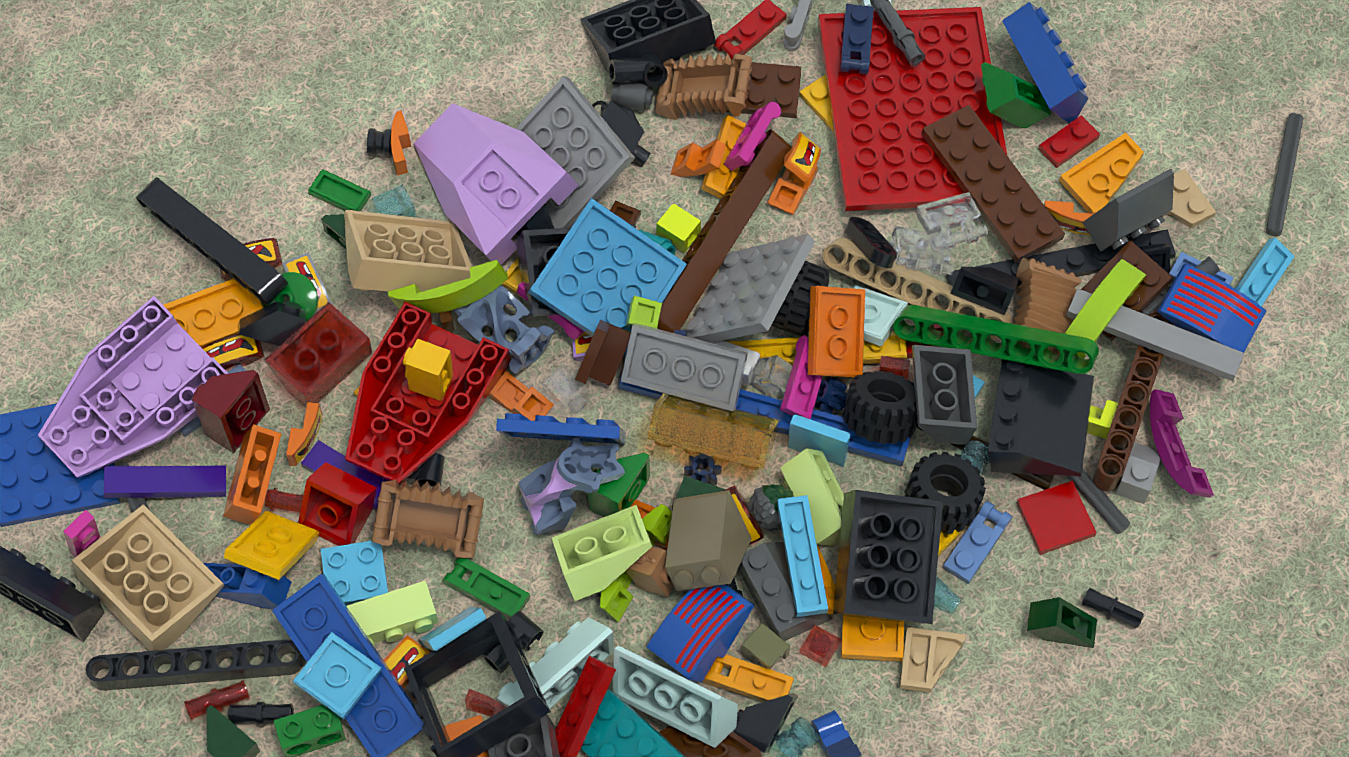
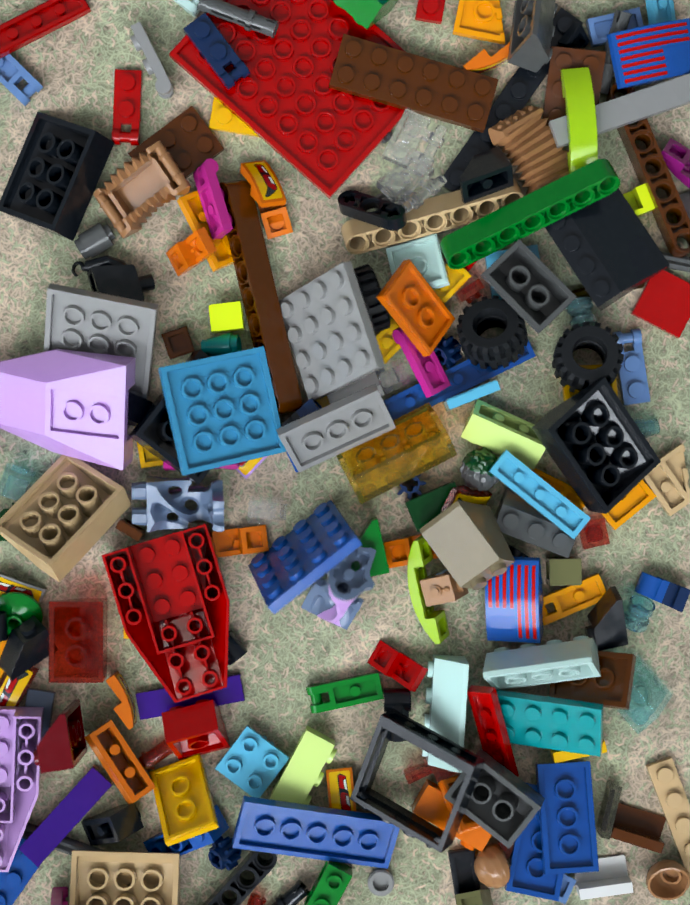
camera: 45 degrees left, 25 degrees up
medium azure tile [293,632,382,720] -> none
medium nougat piece [372,479,484,558] -> none
lime slope [388,260,508,313] -> none
yellow brick [403,339,453,401] -> none
medium azure tile [419,606,486,651] -> none
yellowish green slope [552,505,652,601] -> none
reddish brown panel [575,319,631,385] -> none
black piece [608,53,668,87] -> none
lime plate [626,295,662,329] -> none
none -> black slope [81,803,144,846]
none -> dark blue gear [208,836,242,871]
none -> red slope [367,640,428,692]

